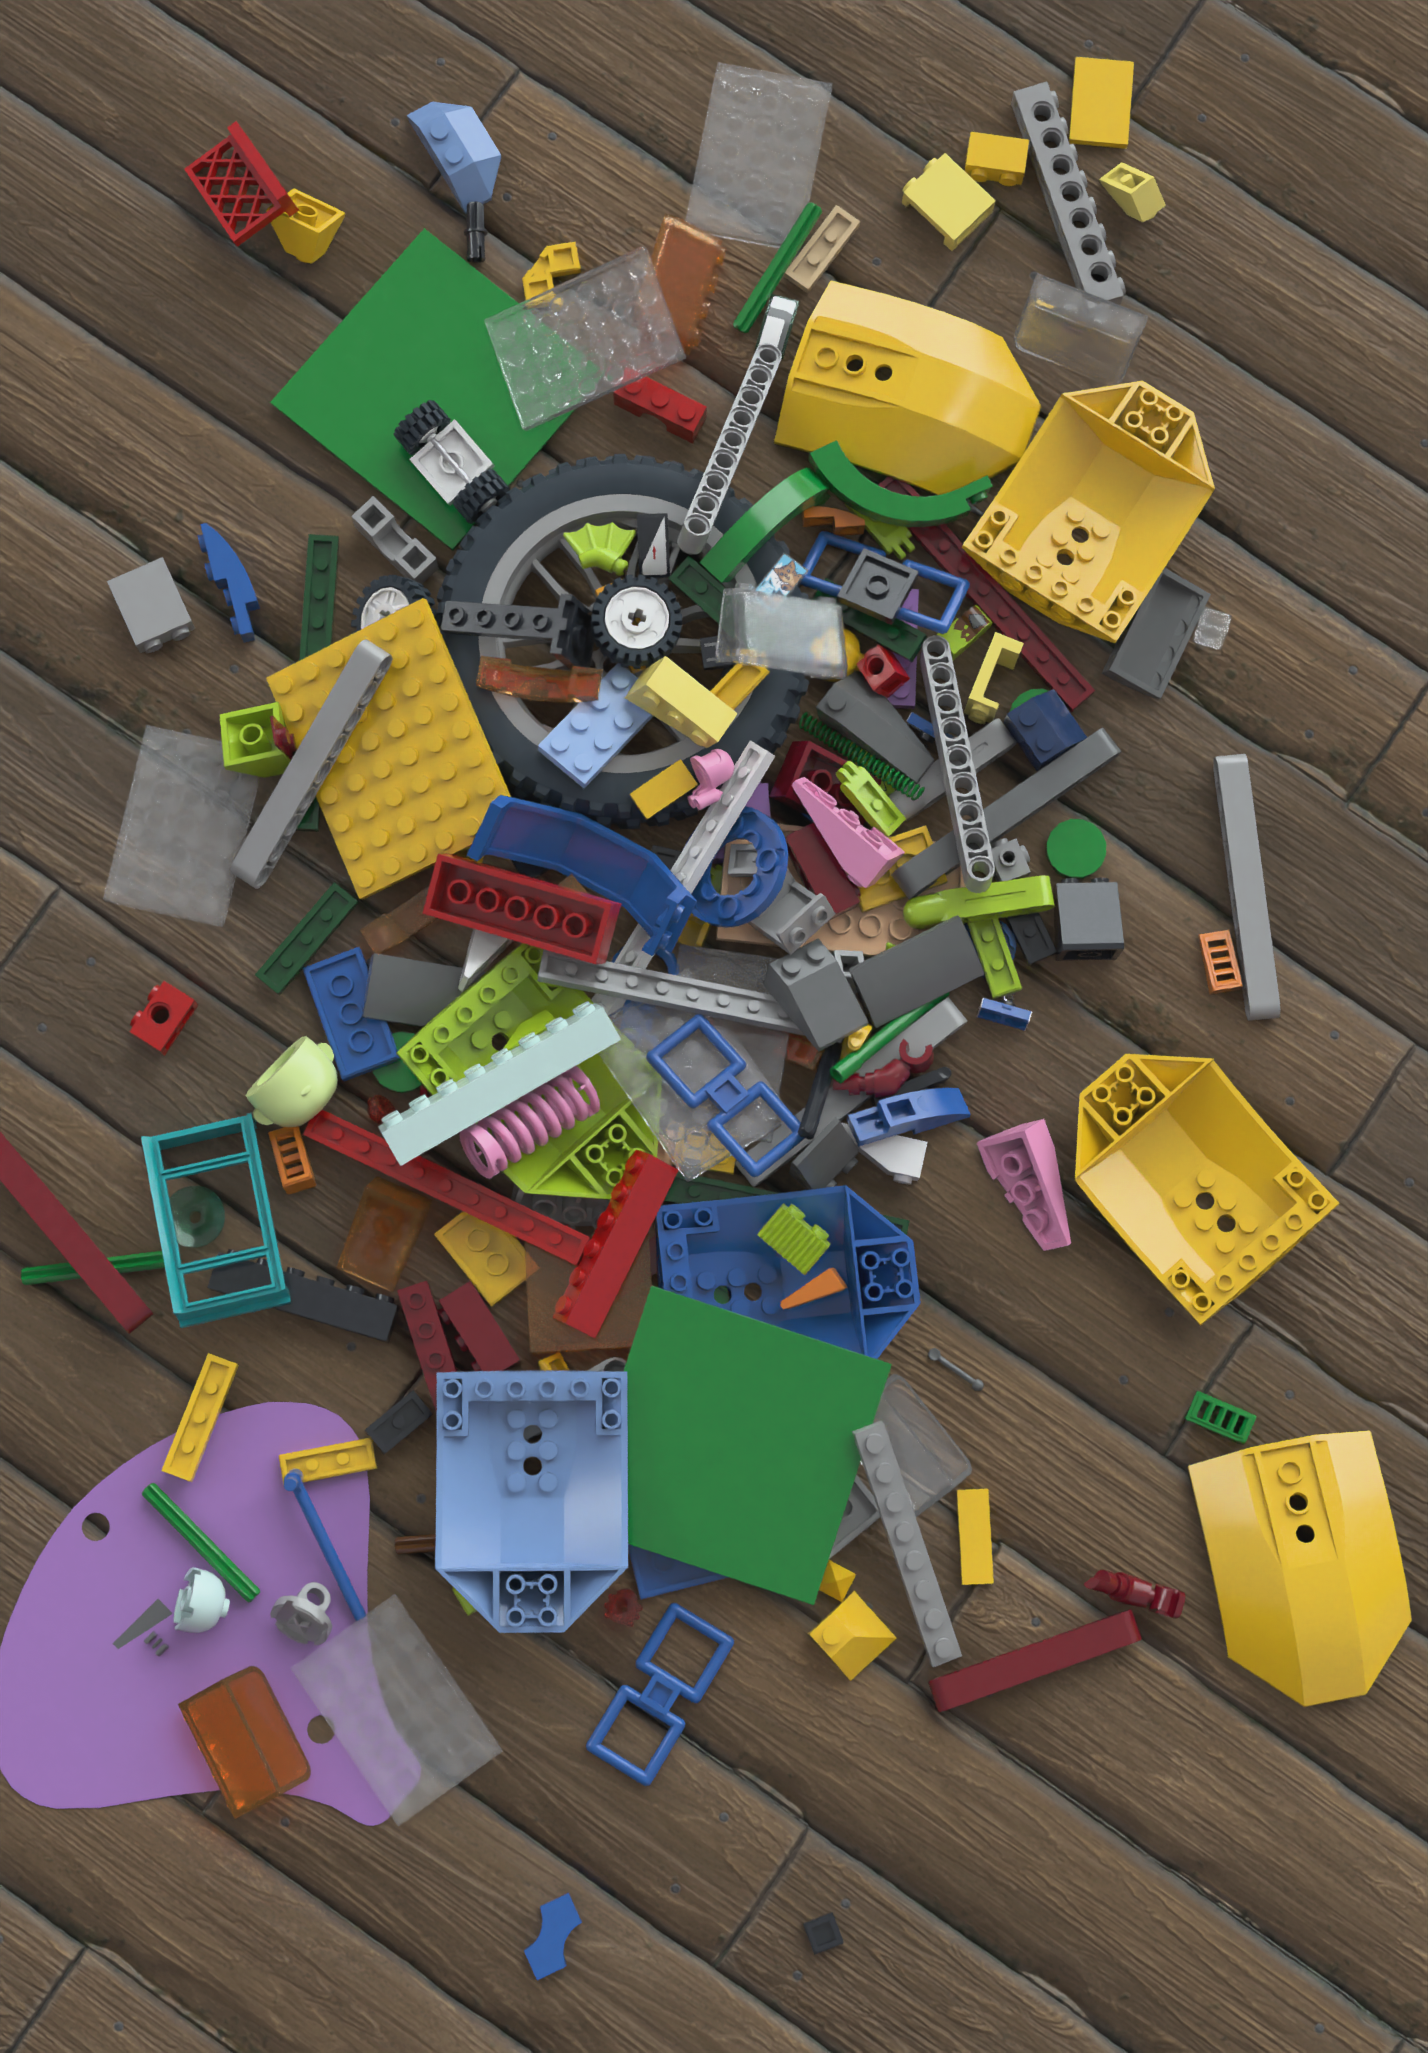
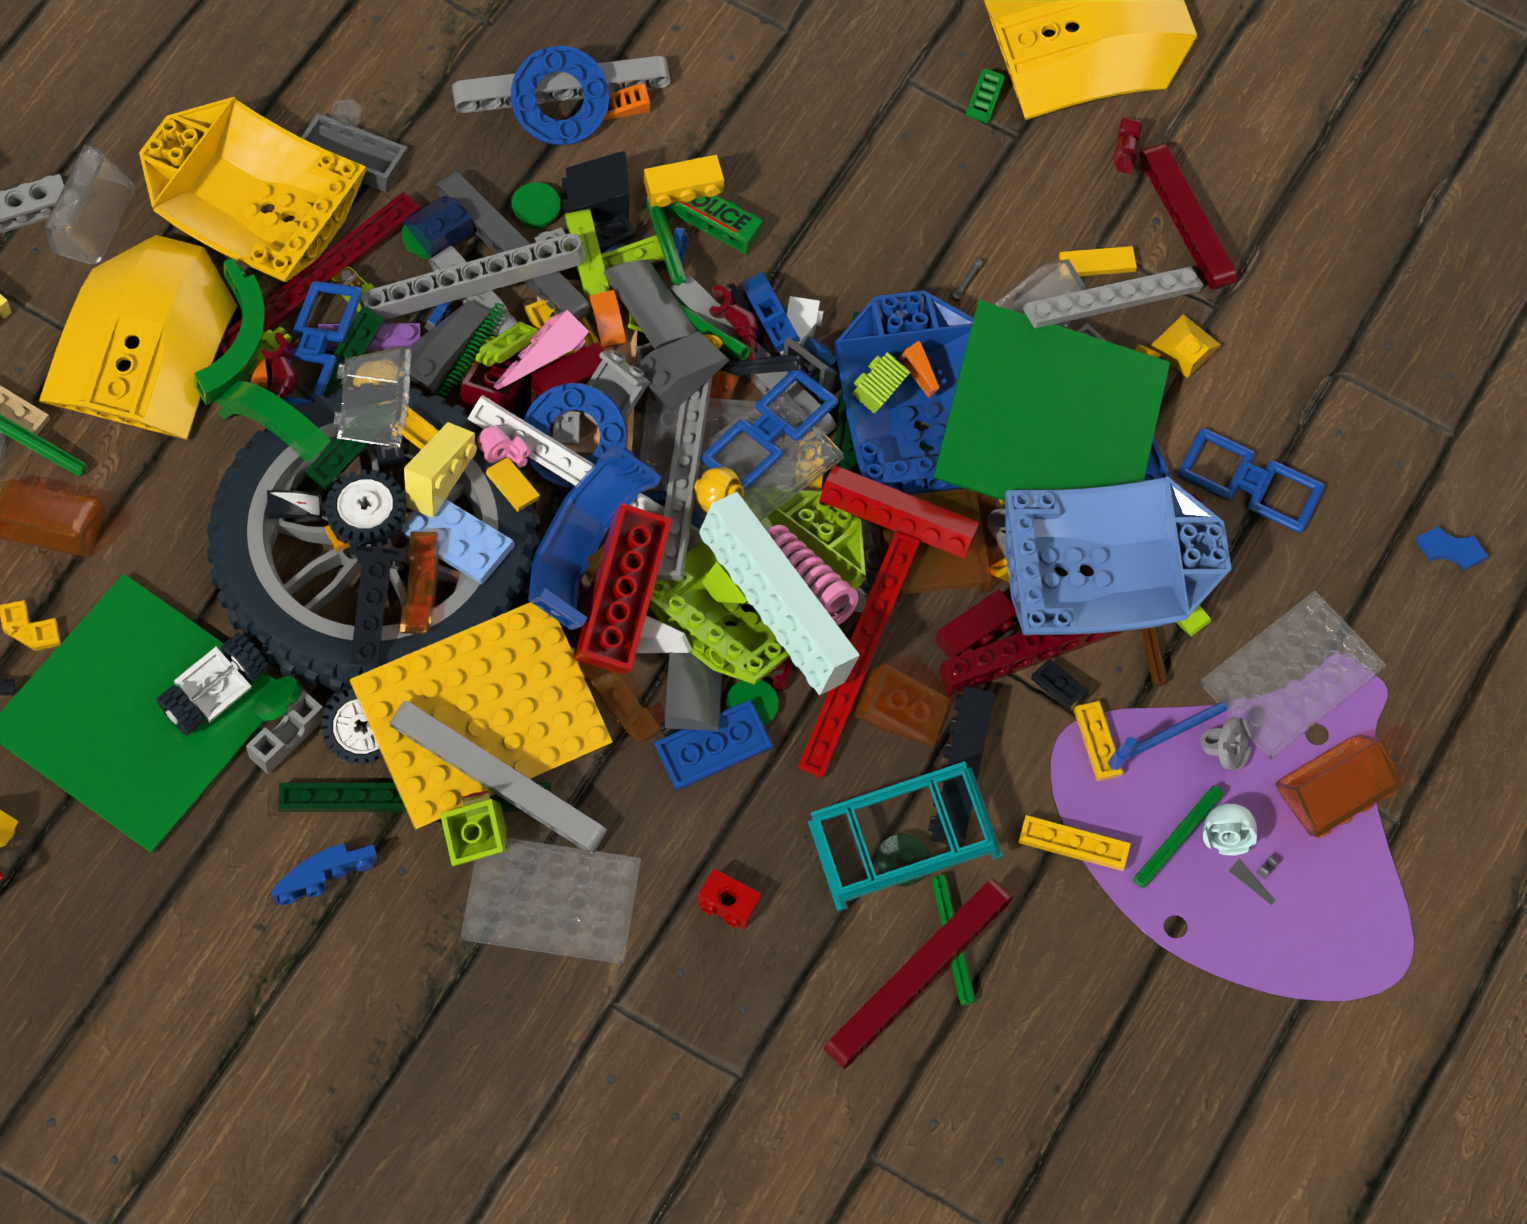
camera: 95 degrees left, 15 degrees down
light grey panel [107,557,195,653] -> none
yellowish green piece [246,1036,338,1127] -> none
dark green plate [255,882,359,996] -> none
orange slope [268,1126,317,1194] -> none
clear red animal [367,1094,396,1125] -> none
yellow tile [434,1212,540,1307] -> none
clear plate [484,246,686,431] -> none
lime arm [563,522,636,576] -> none
red arch [613,367,707,444] -> none
light grey beam [678,343,782,554] -> none
tile [747,552,808,619] -> none
slope [754,294,800,360] -> none
black tile [803,1912,844,1955] -> none
plate [837,548,919,625] -> none
red brick [856,645,910,698] -> none
light yellow panel [964,632,1024,724] -> none
bright pink wedge [977,1119,1071,1251] -> none
yellow wedge [1075,1054,1339,1326] -> none
none -> green tile [252,676,302,721]
none -> dark red piece [260,332,297,399]
none -> blue plate [510,46,609,146]
none -> orange slope [589,290,626,349]
none -> yellow brick [644,155,724,207]
none -> green axle [645,196,686,286]
none -> green brick [663,195,763,255]
none -> yellow plant [694,467,744,513]
none -> blue tile [804,337,837,366]

